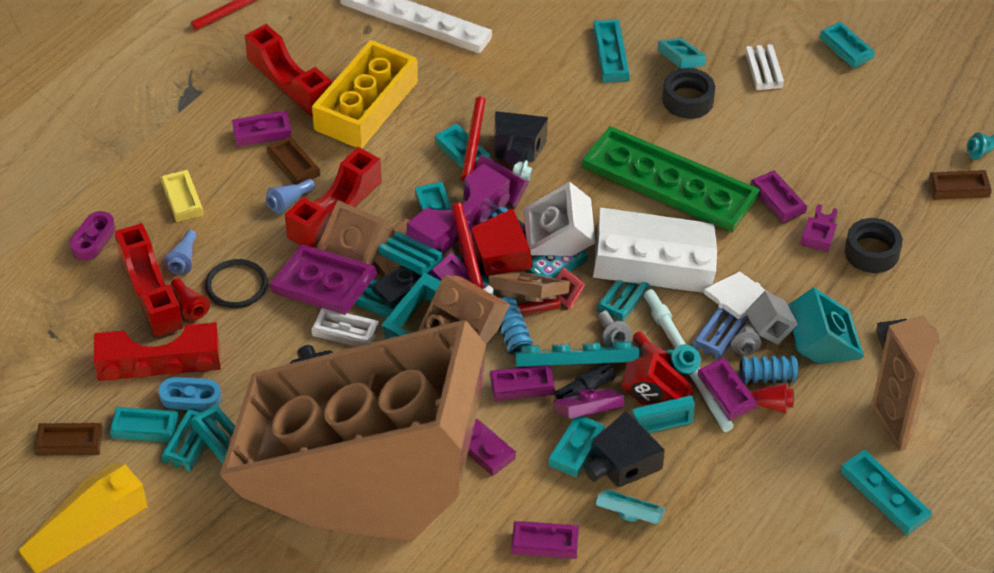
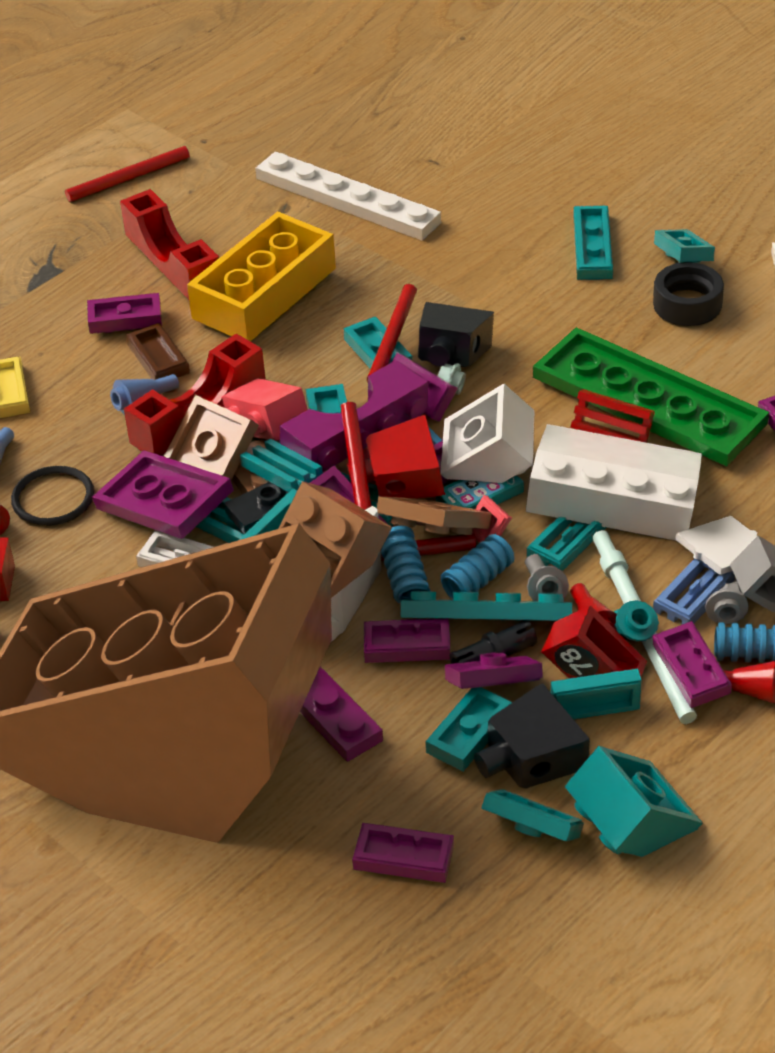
camera: 10 degrees right, 5 degrees down
none -> coral brick [221,378,308,441]
none -> dark azure piece [440,534,515,599]
none -> teal slope [564,746,703,857]
none -> red tile [570,389,655,443]

